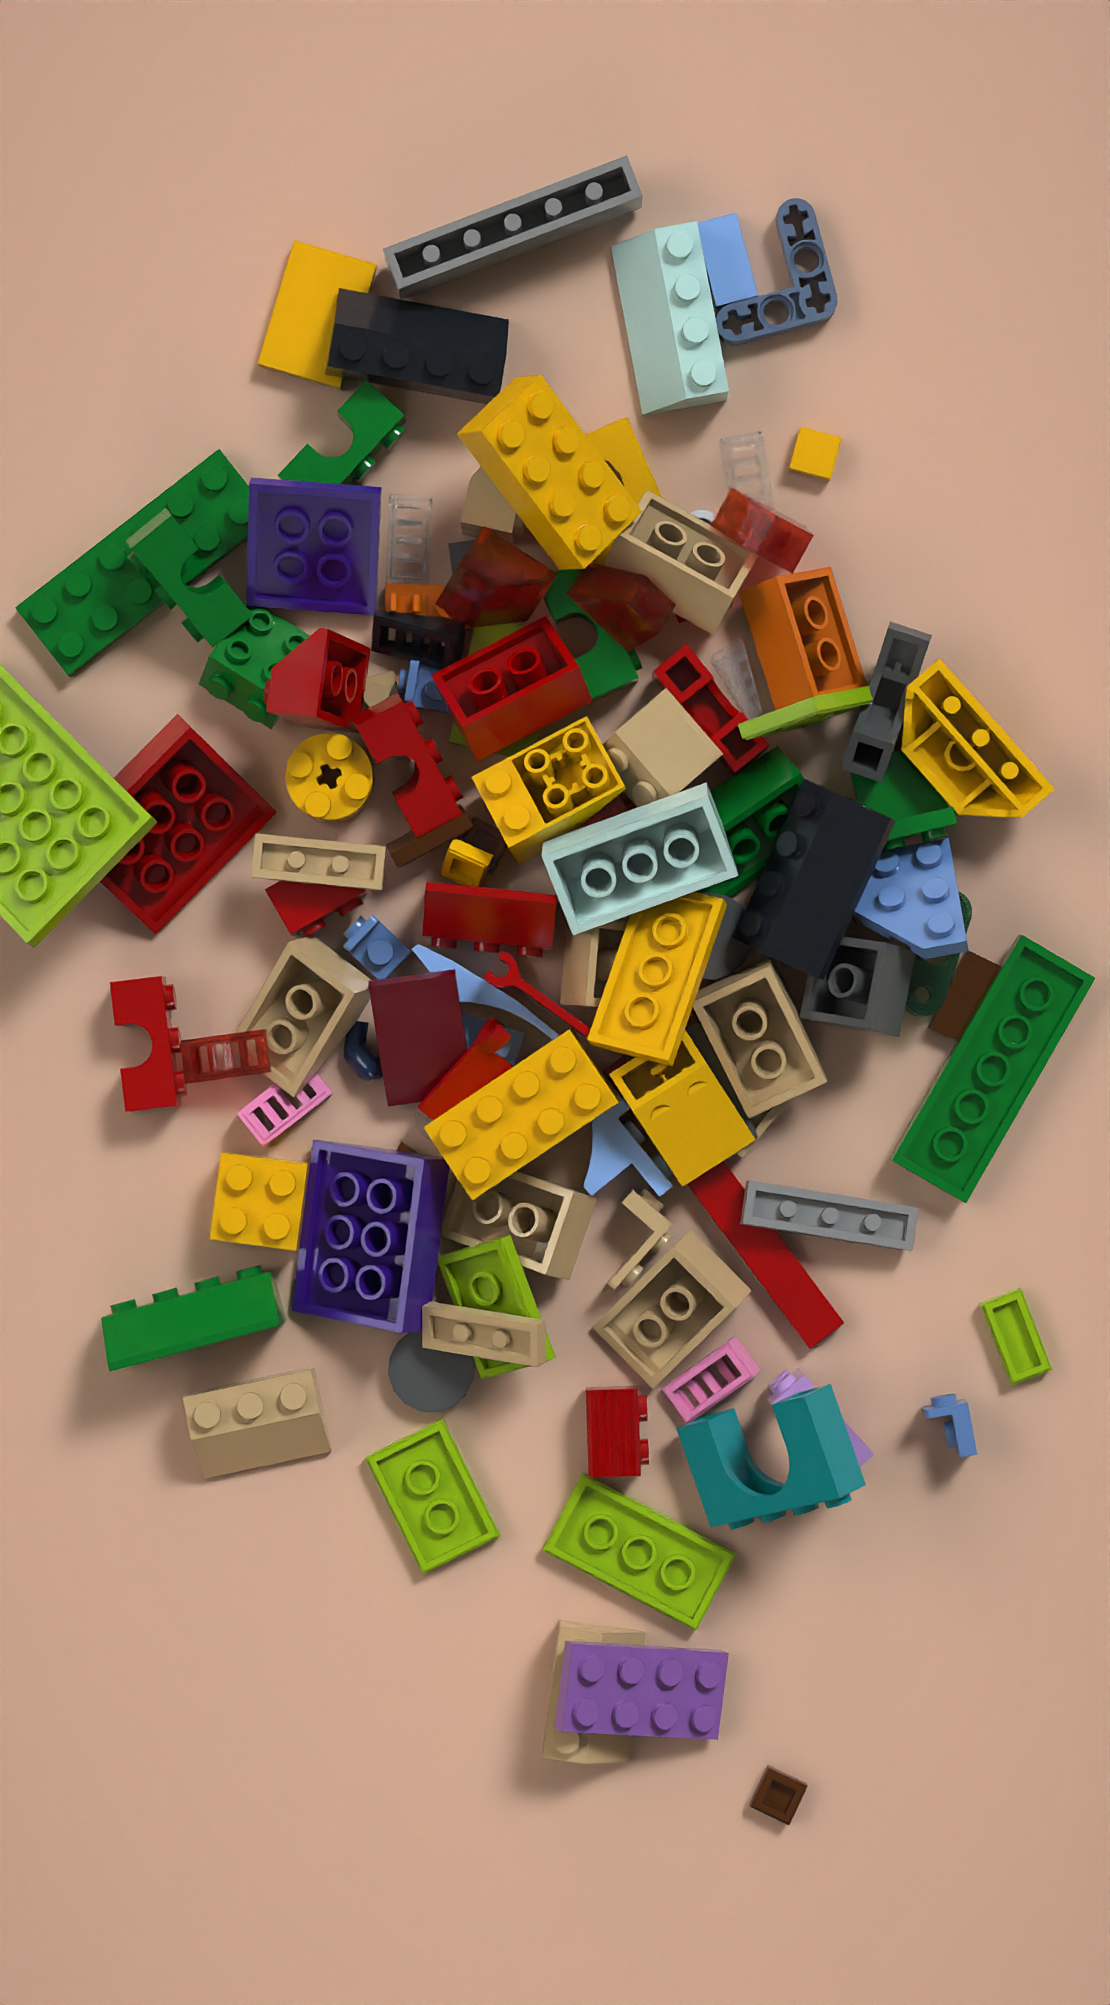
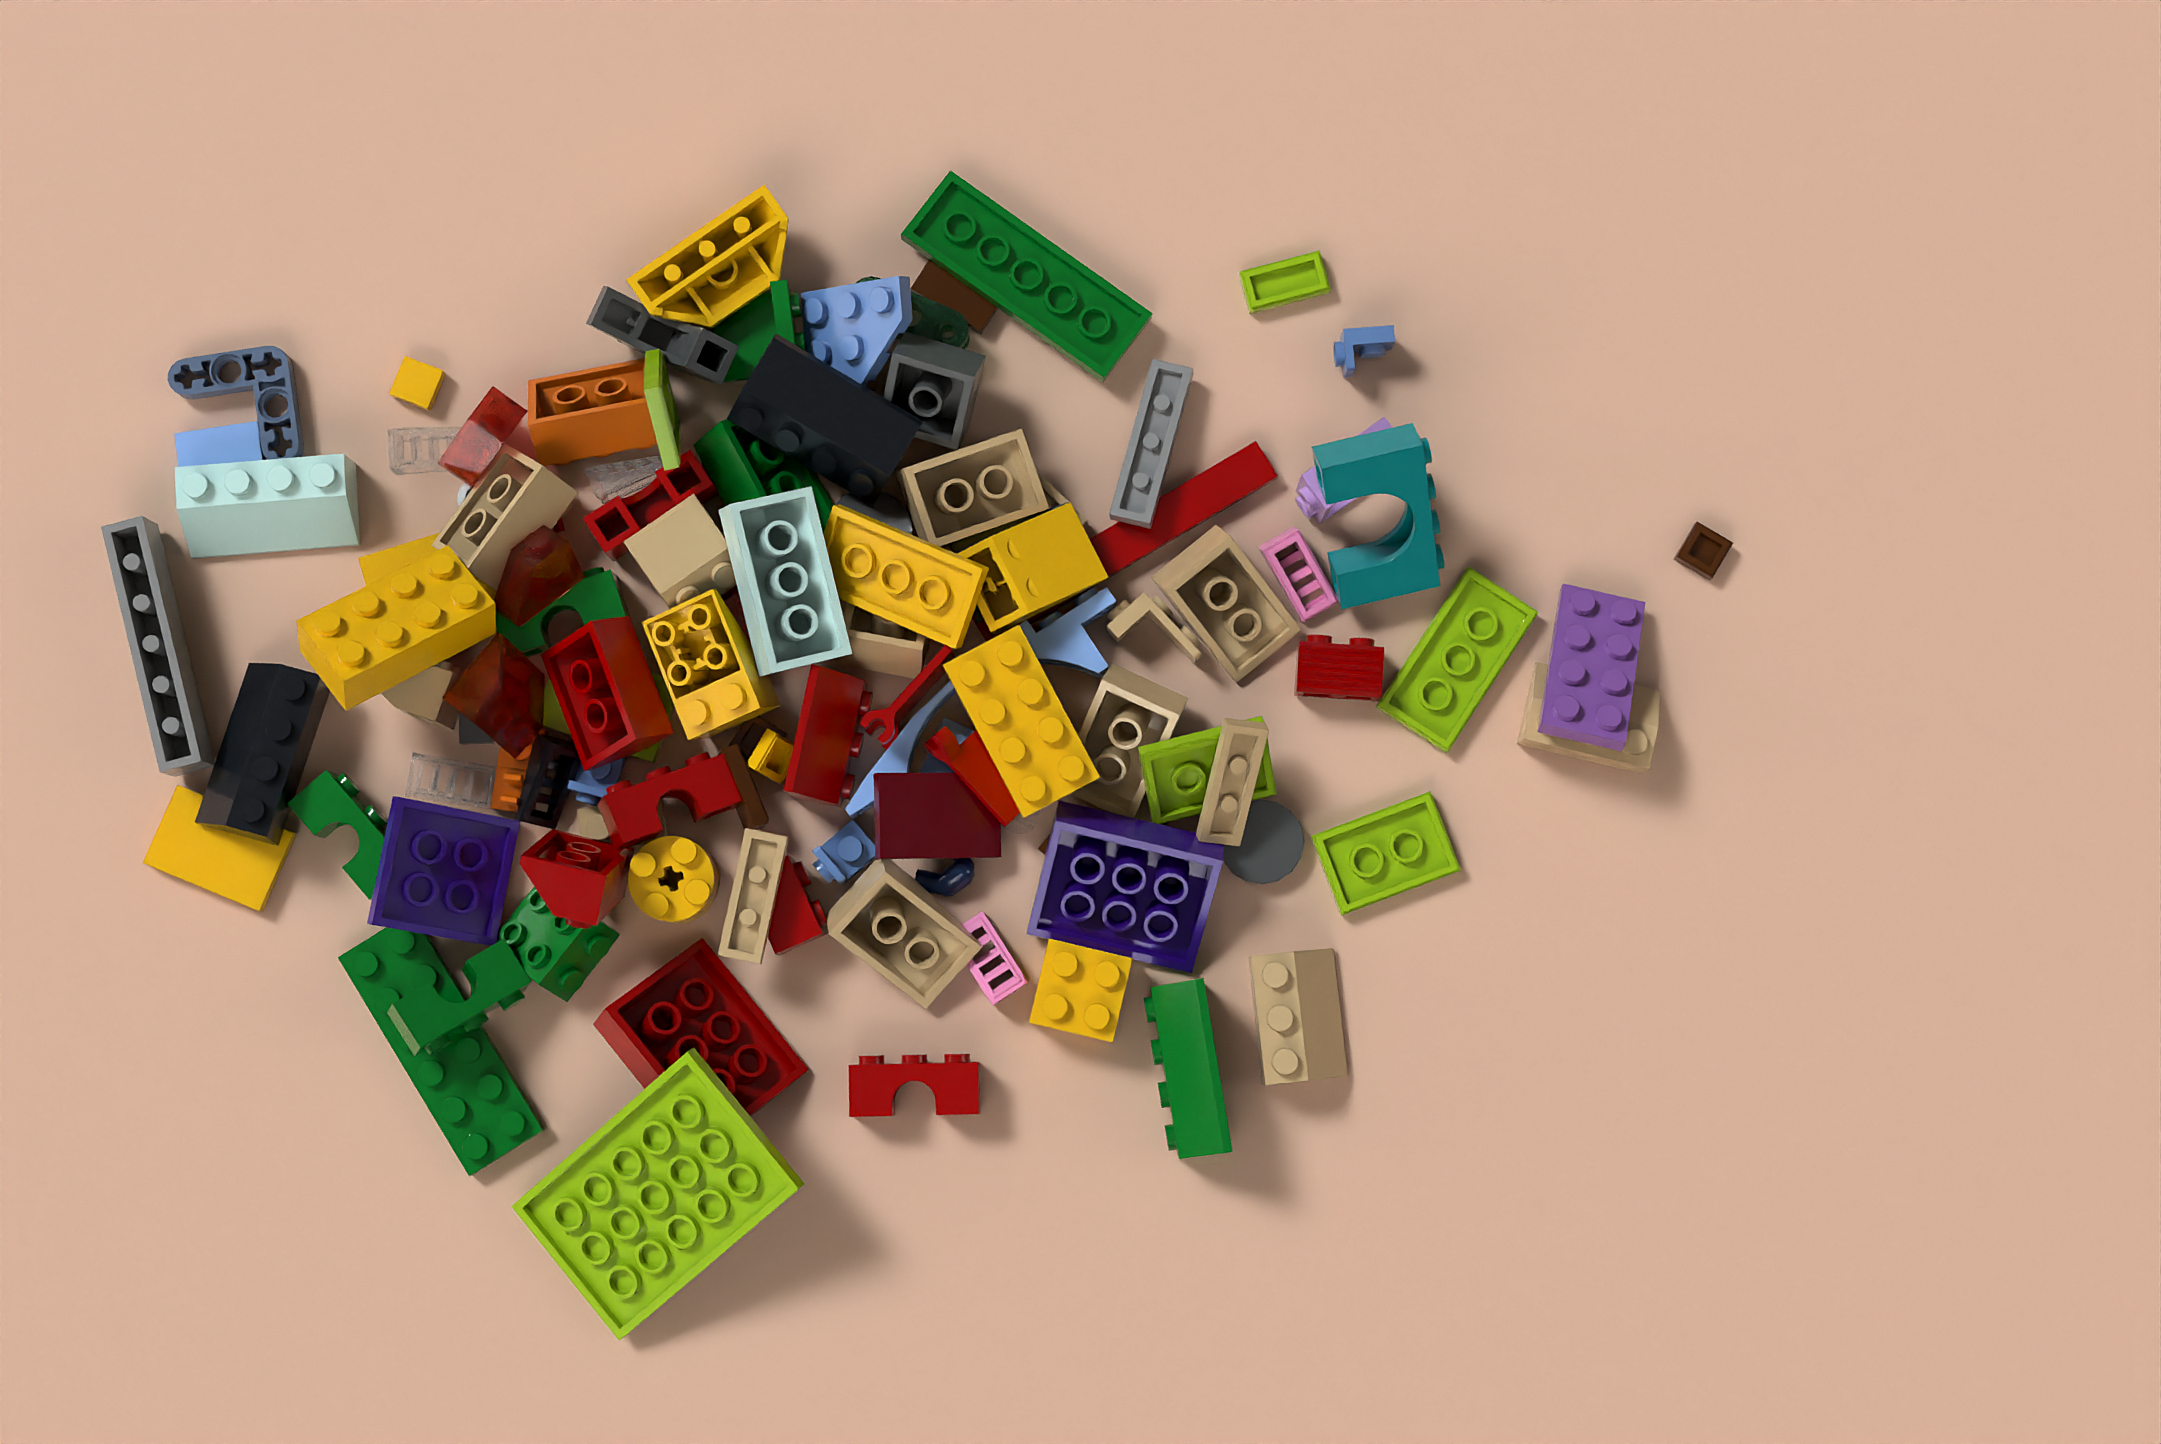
camera: 85 degrees left, 5 degrees down
clear red slope [180,1029,271,1084] -> none

